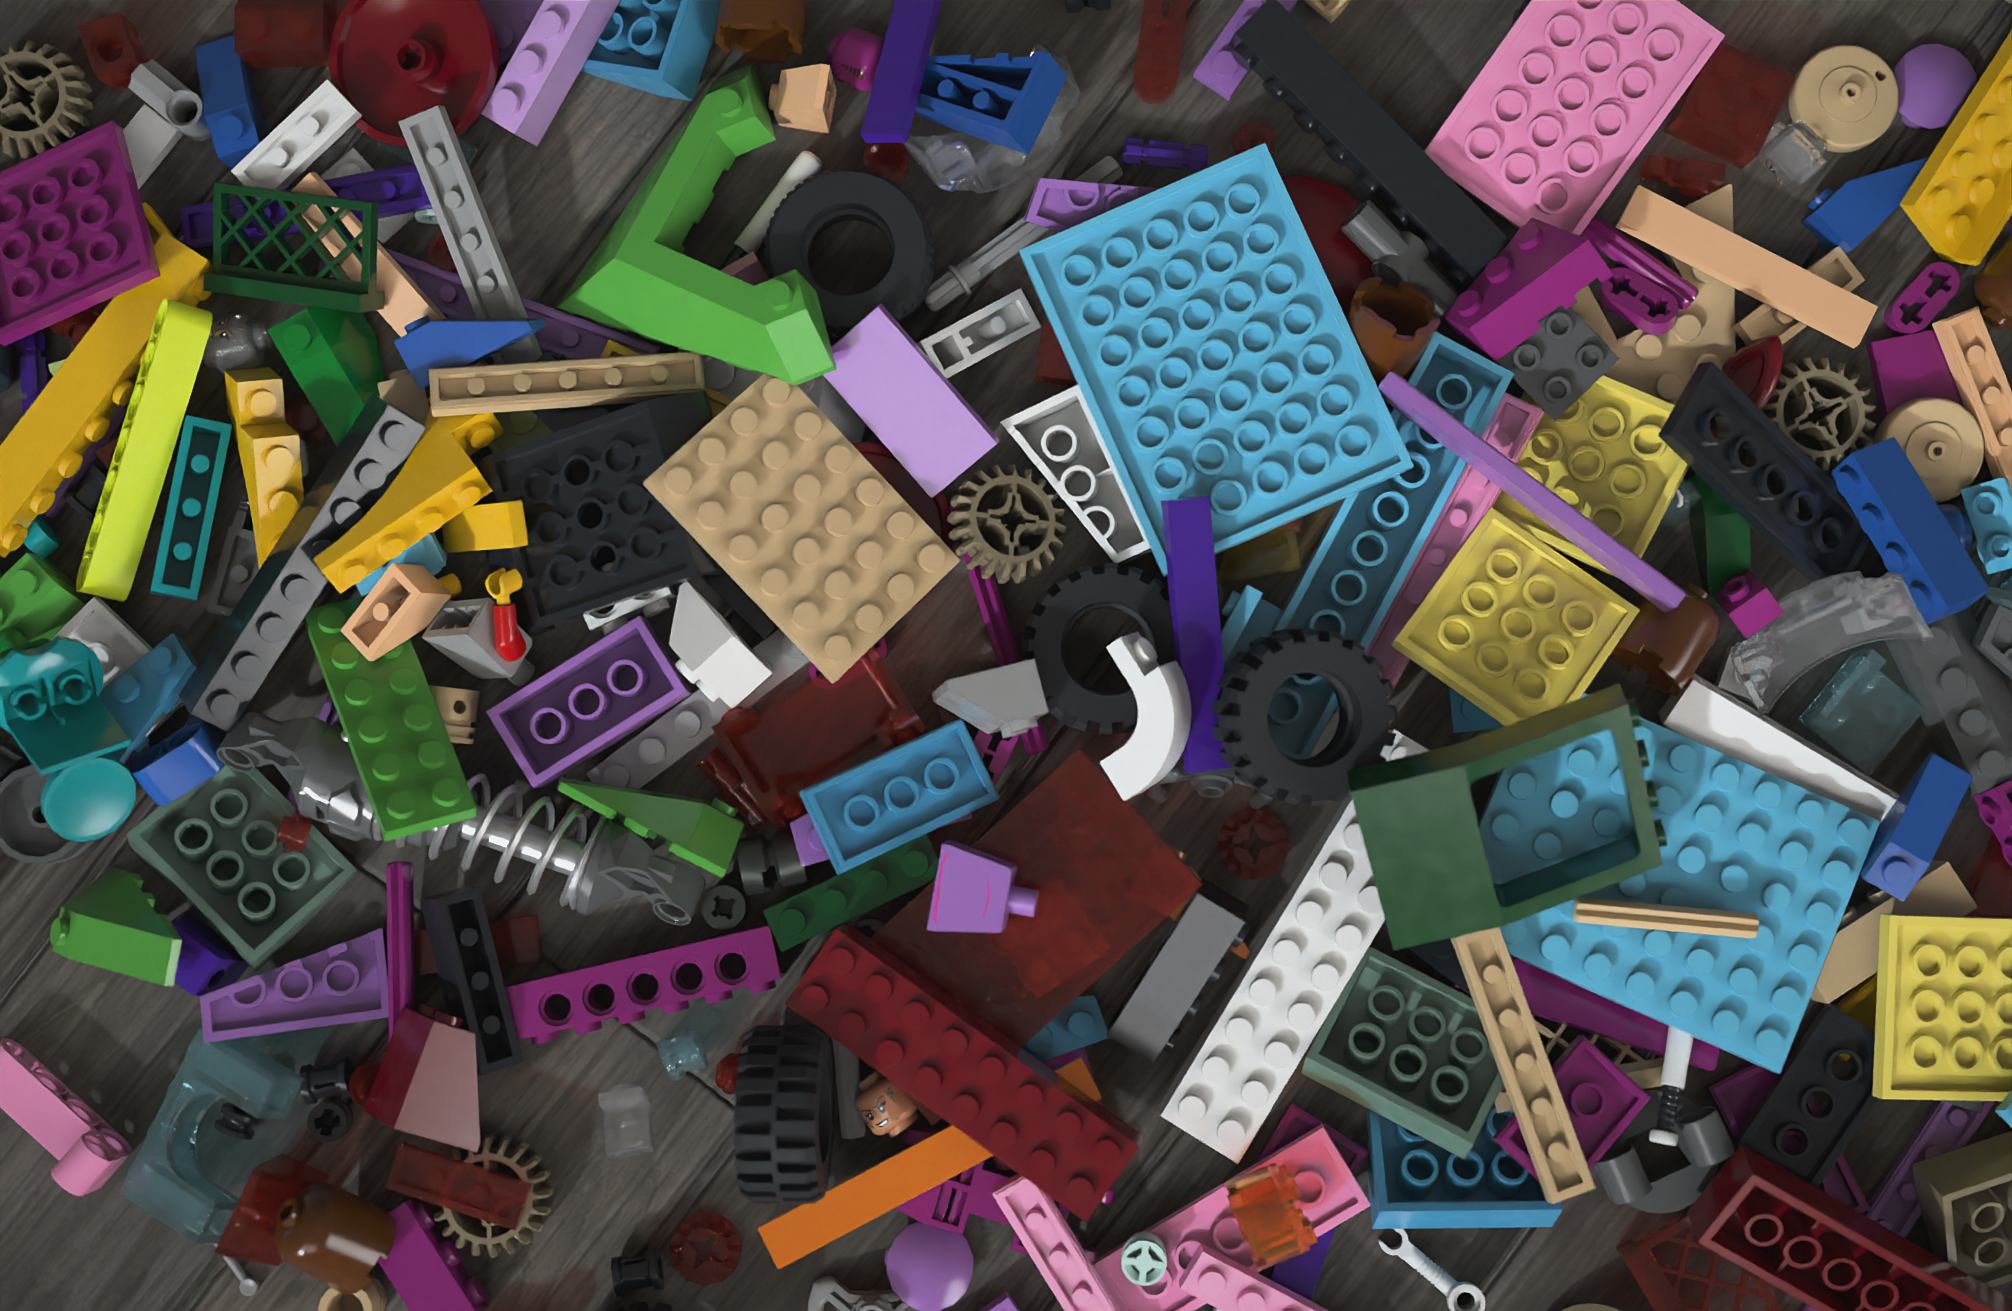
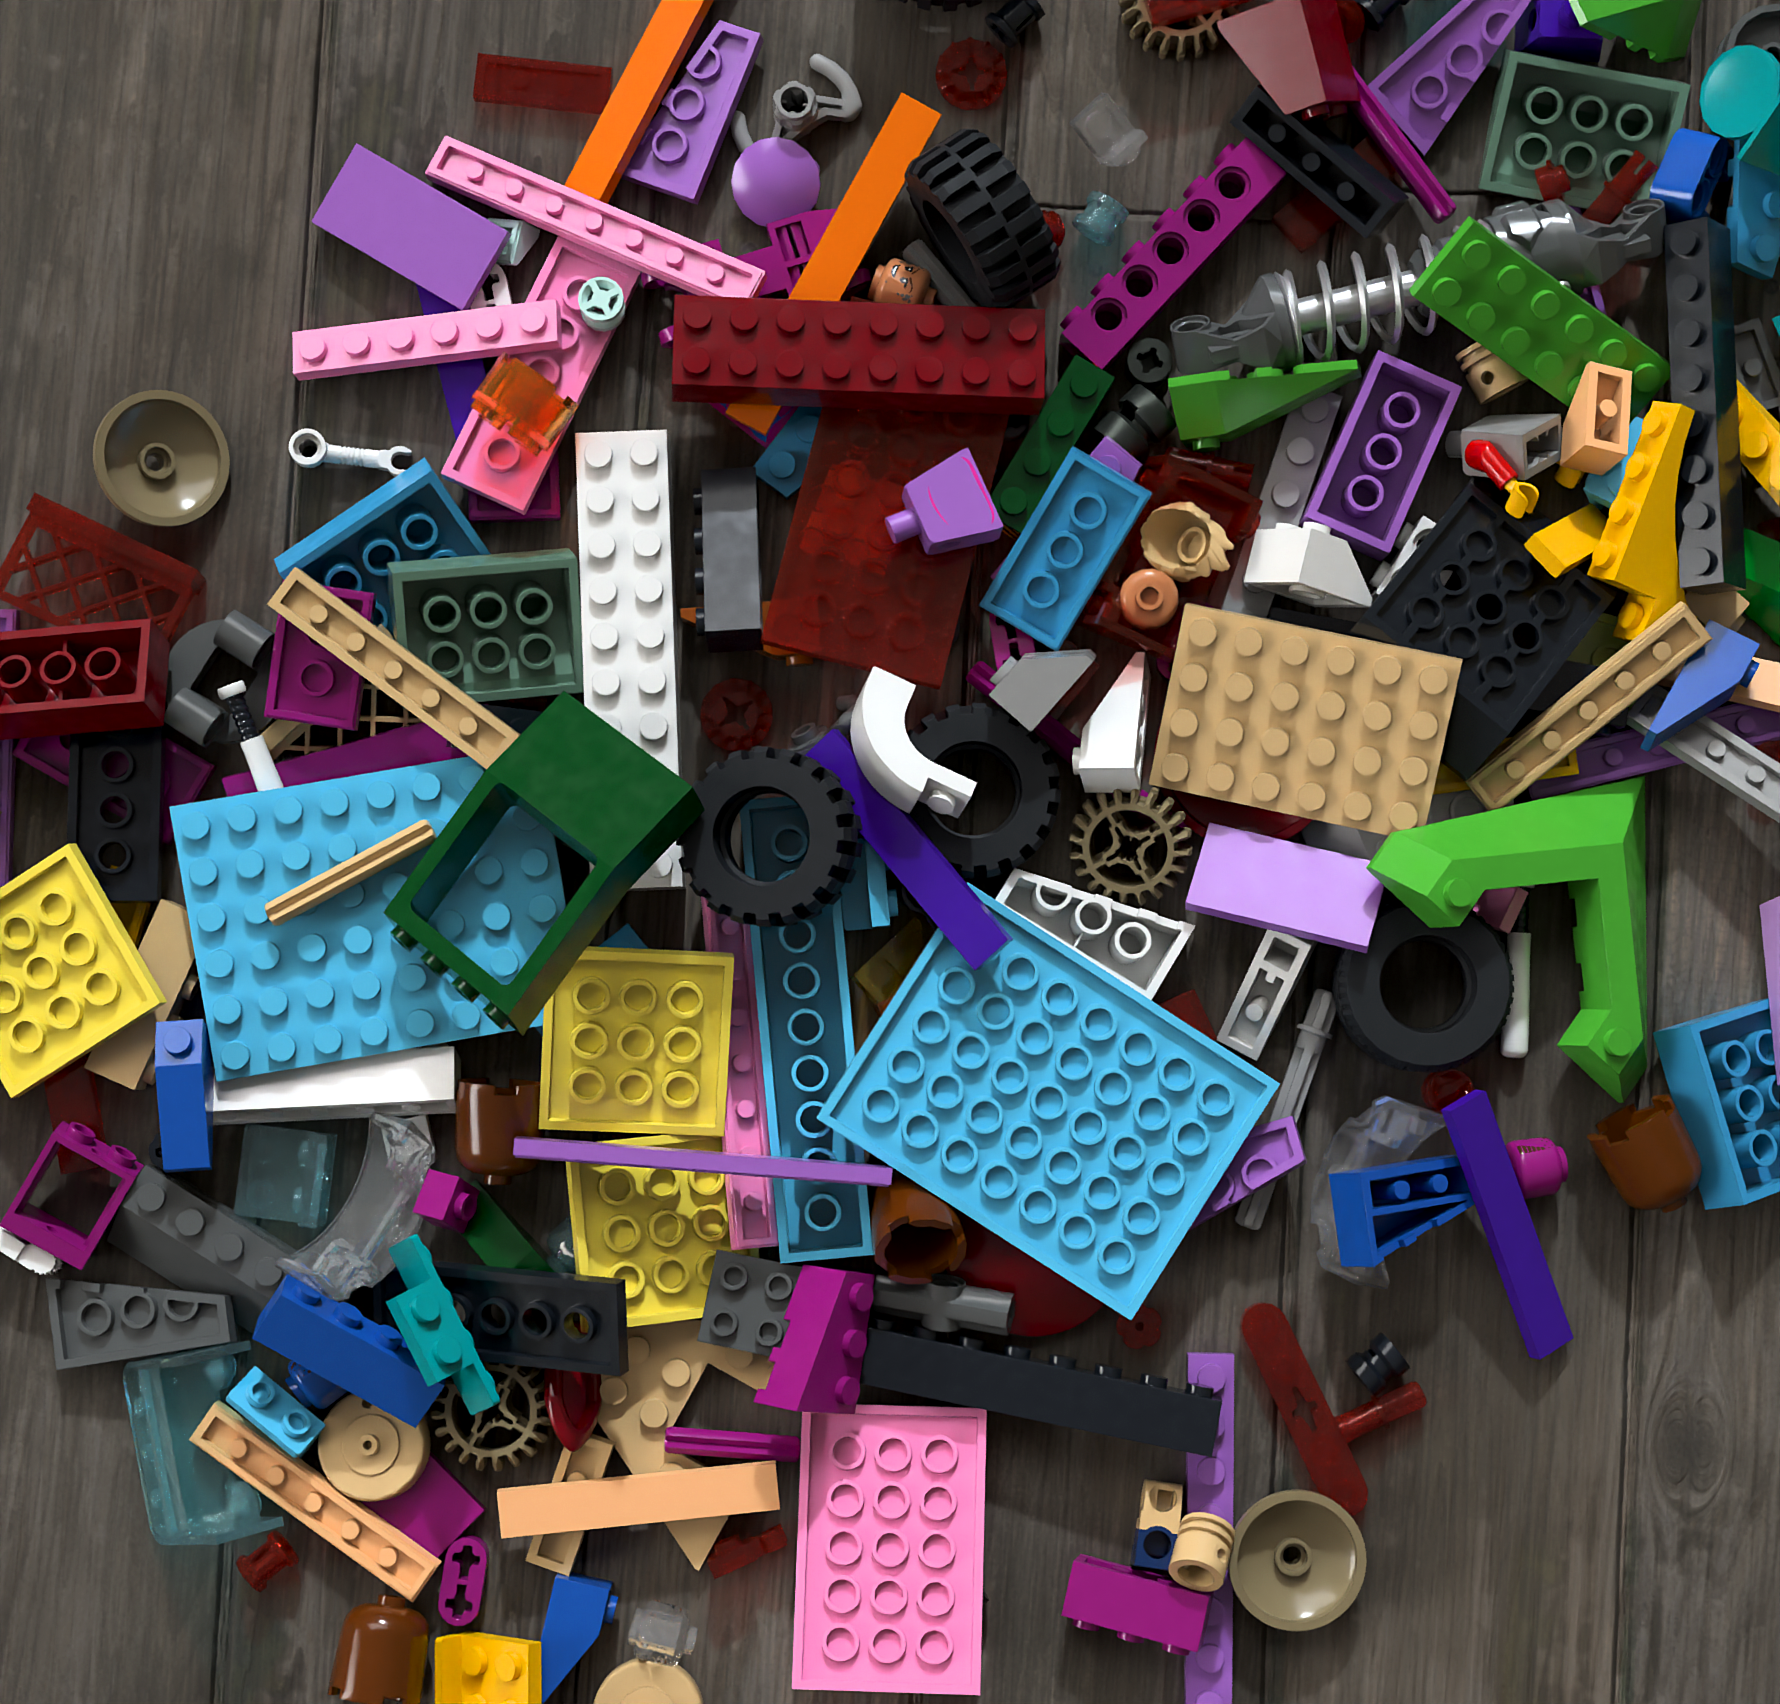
camera: 145 degrees right, 0 degrees up
light nougat slope [768,64,837,134] -> none
dark purple axle [1122,137,1209,171] -> none
magenta beam [1599,267,1678,335] -> none
clear red brick [1663,42,1795,169] -> none
none -> teal bracket [386,1234,500,1415]
none -> white slope [1072,652,1151,793]
none -> nougat head [1119,569,1179,631]
none -> tan hair [1140,502,1234,582]
none -> clear red axle [1582,150,1659,225]

